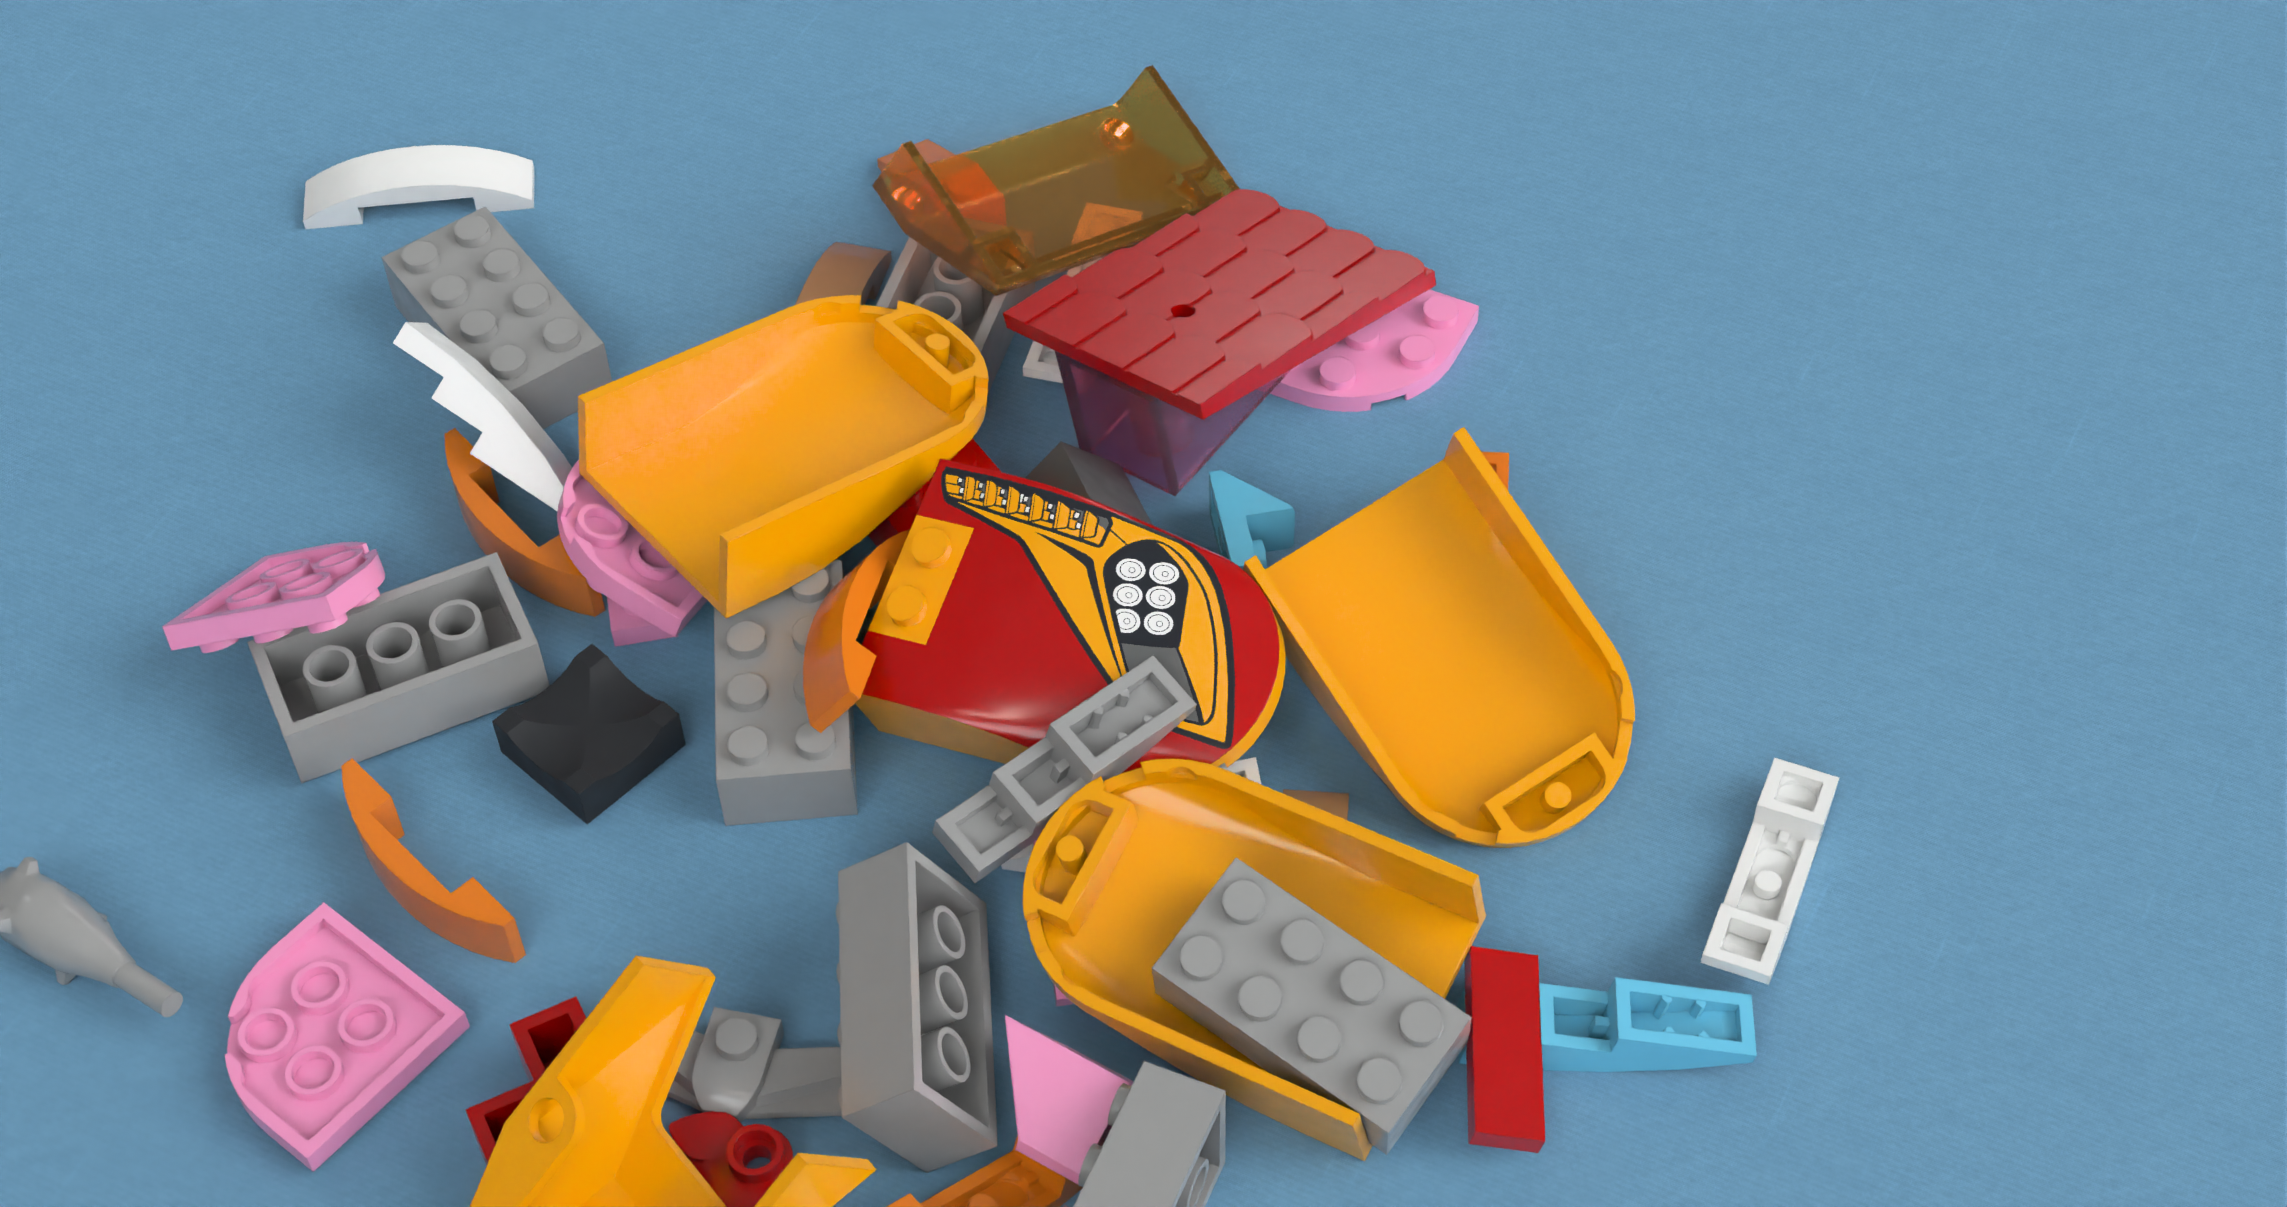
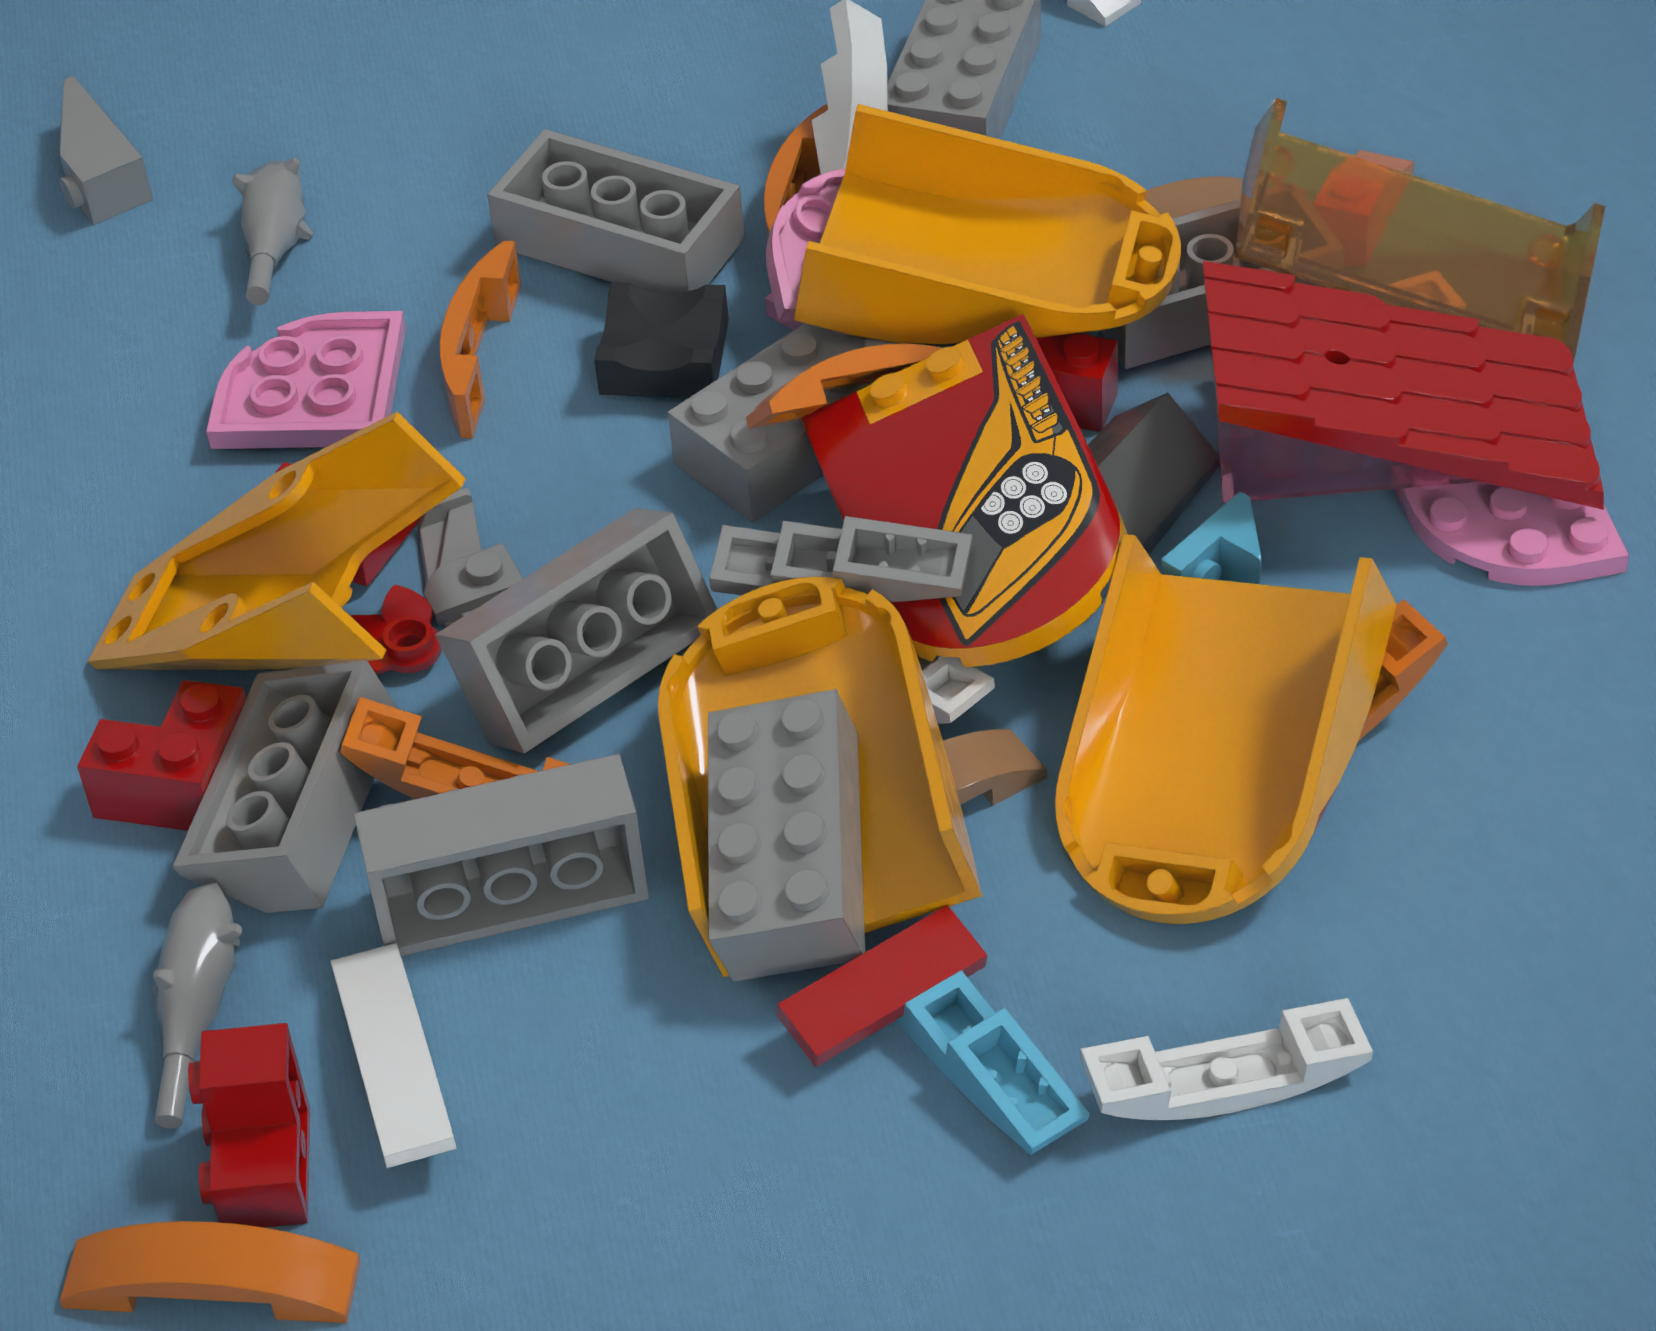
camera: 55 degrees right, 5 degrees down
bright pink plate [162,542,385,653] -> none
bright pink slope [1005,1015,1133,1184] -> none

